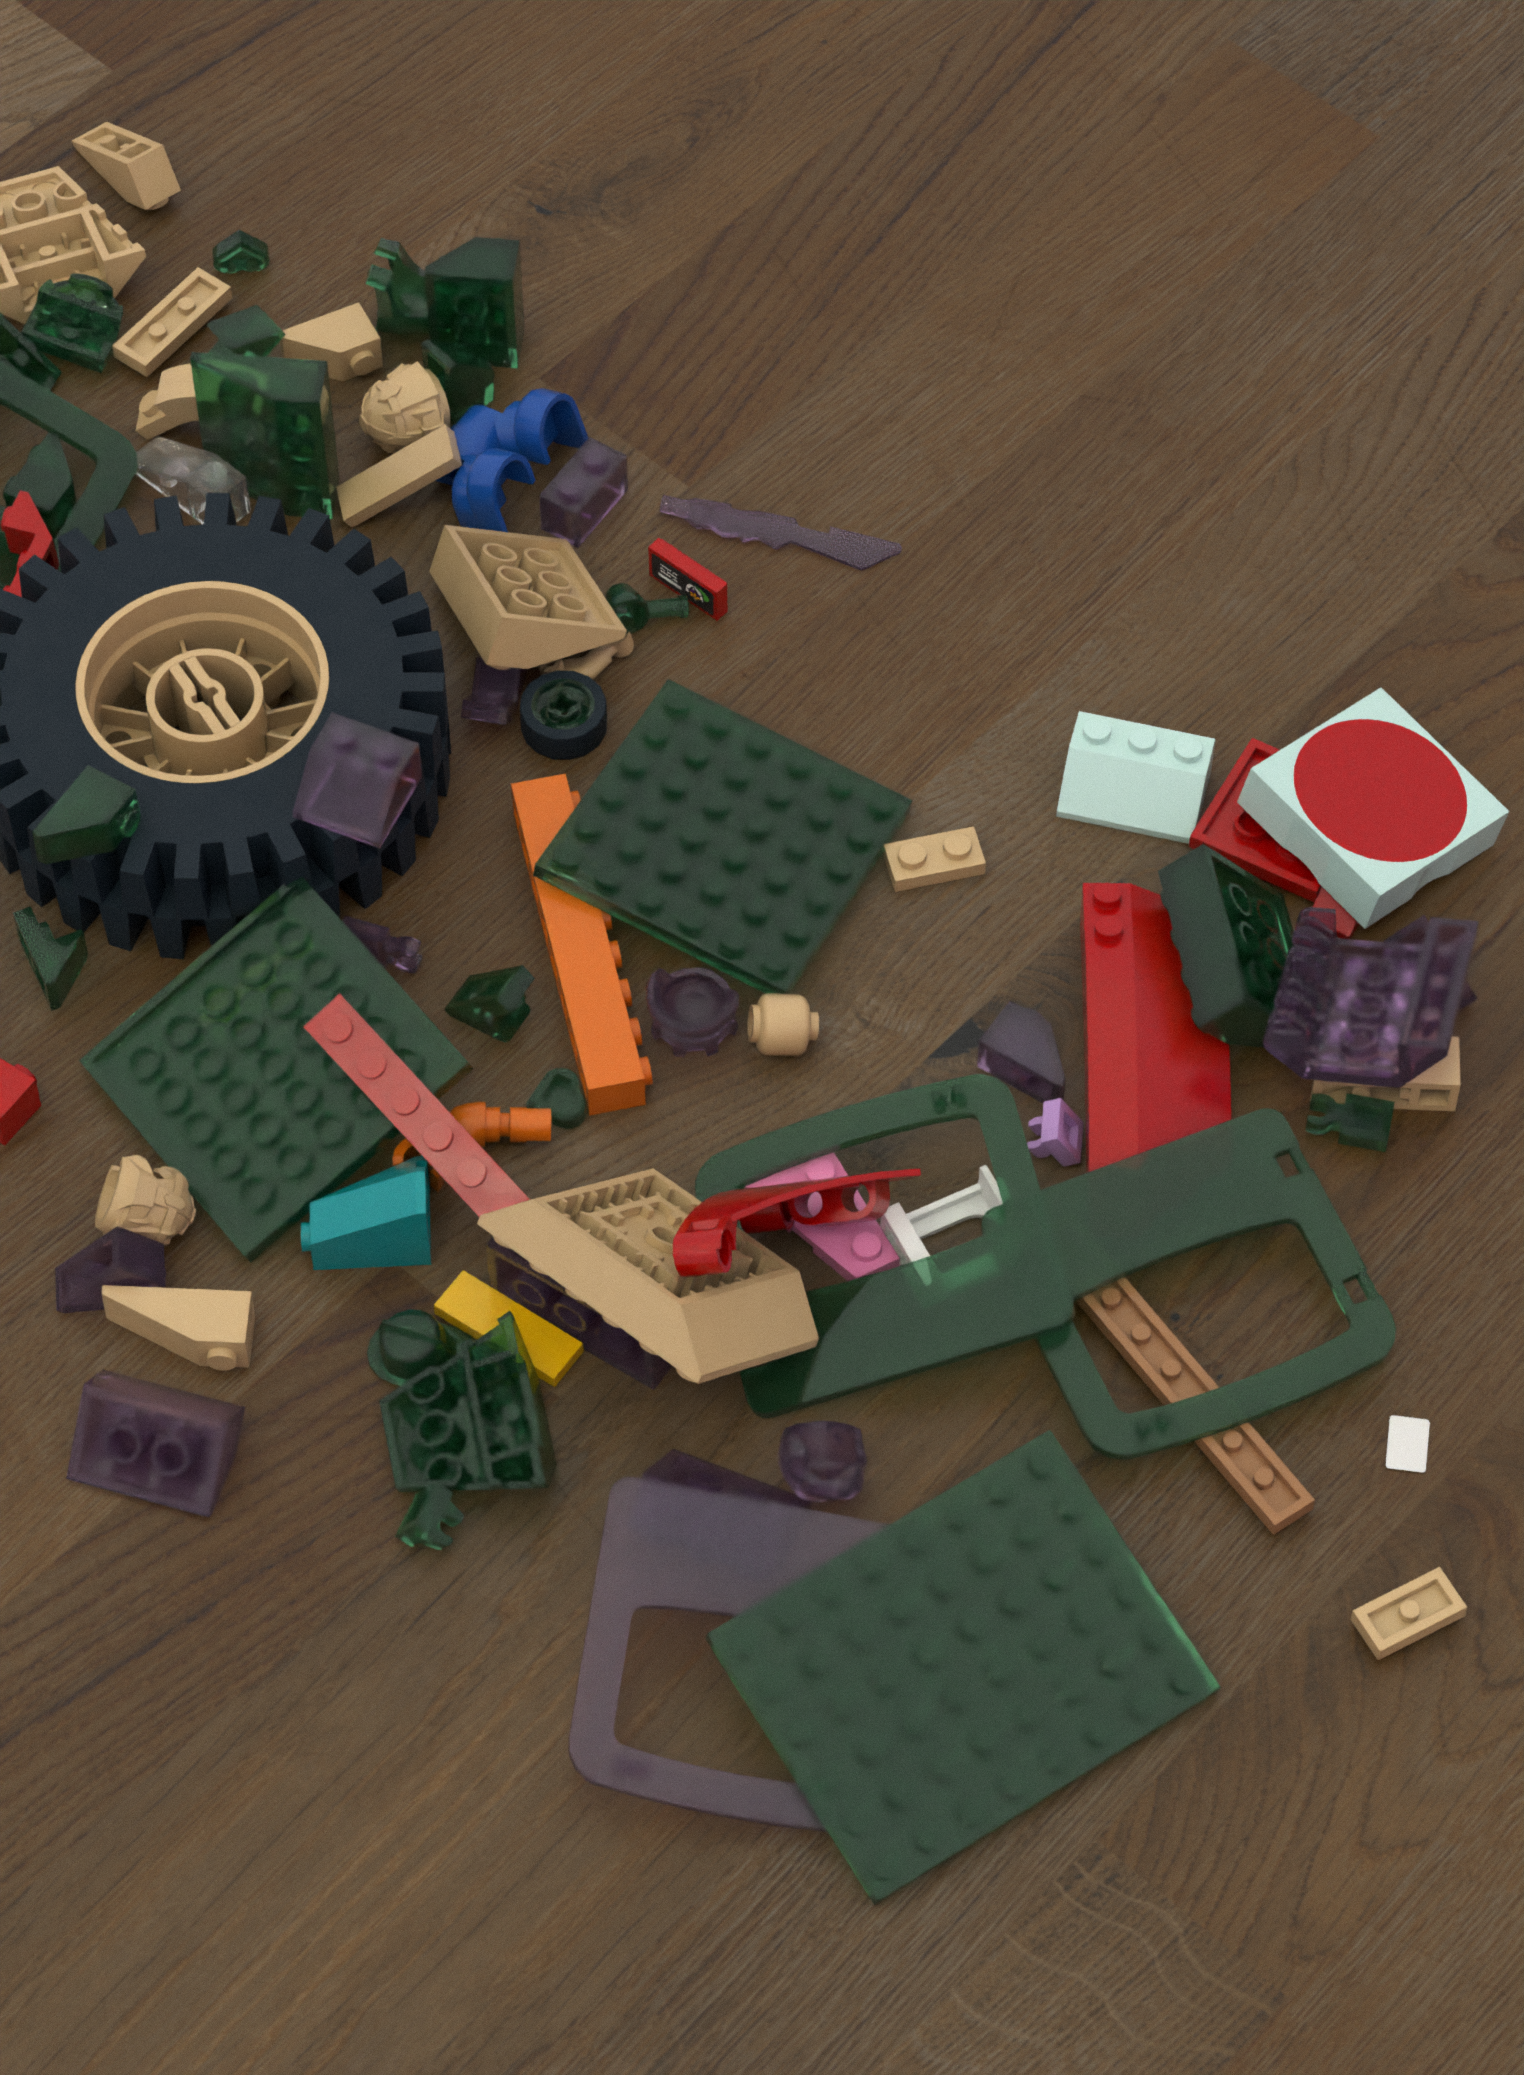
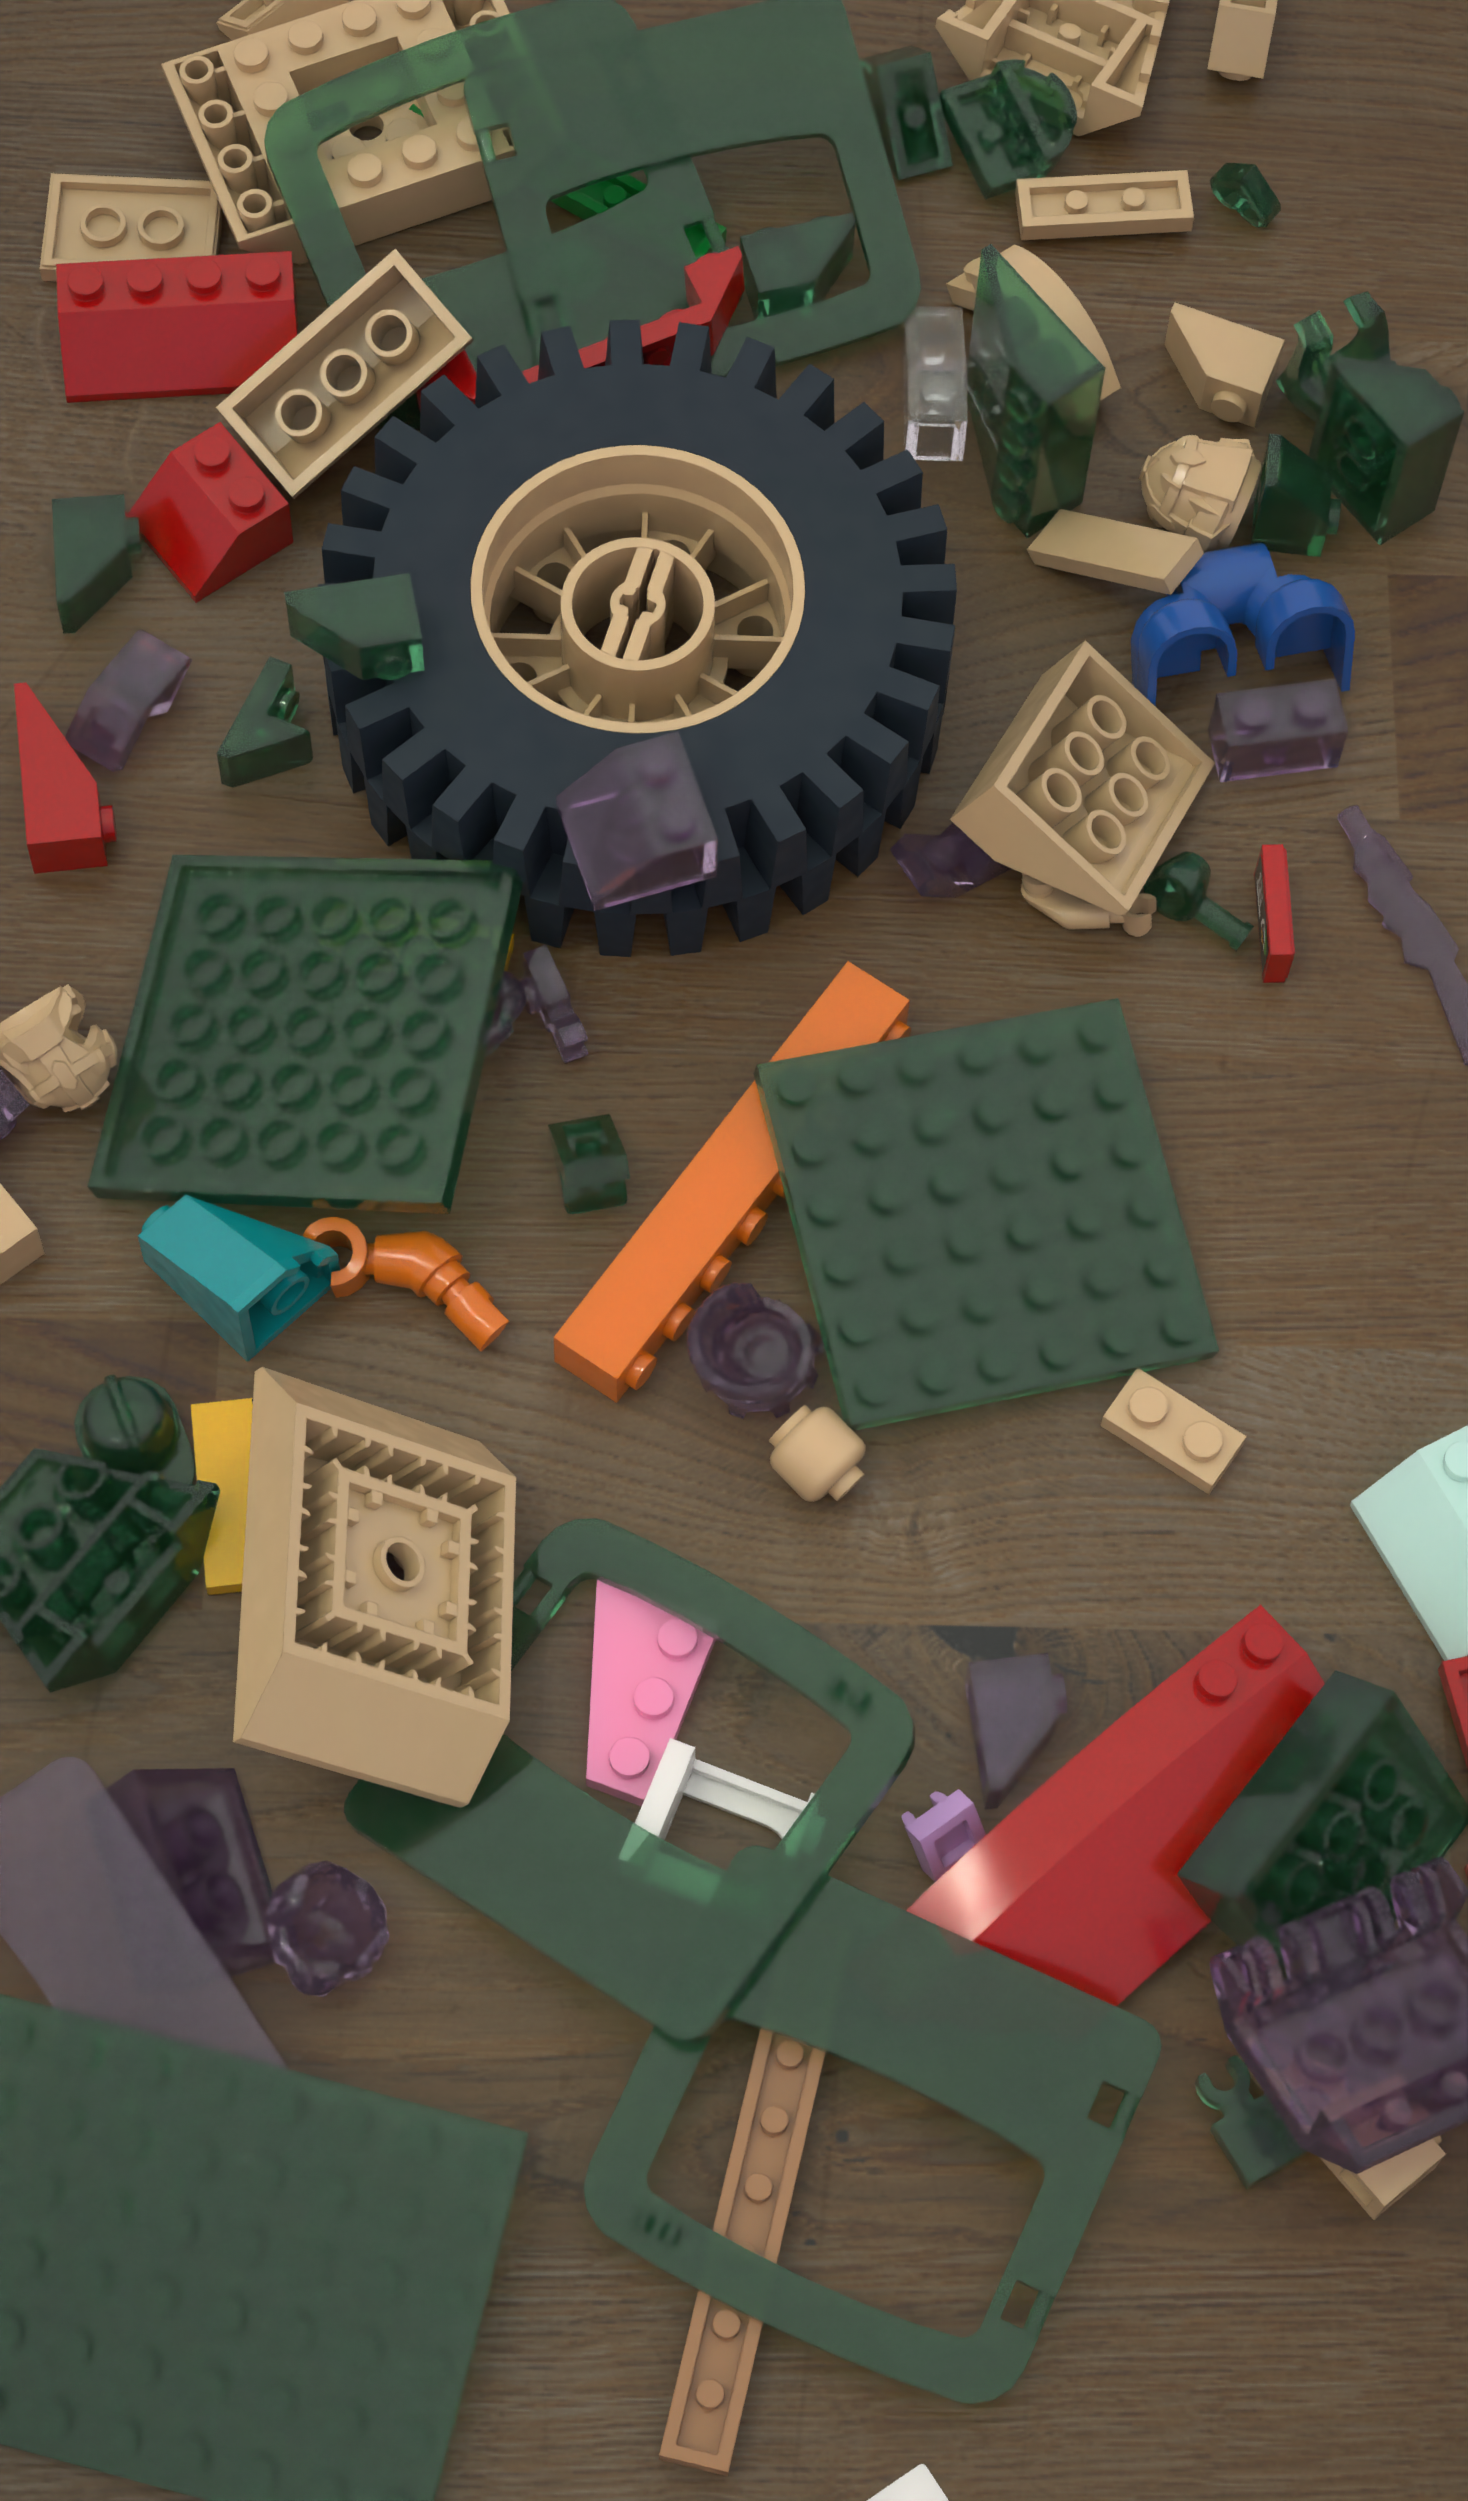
camera: 45 degrees right, 10 degrees up
clear green slope [199,305,286,371] -> none
plate [303,994,530,1217] -> none
black wheel [520,670,607,760] -> none
clear green tile [526,1068,587,1129] -> none
red panel [673,1168,921,1278] -> none

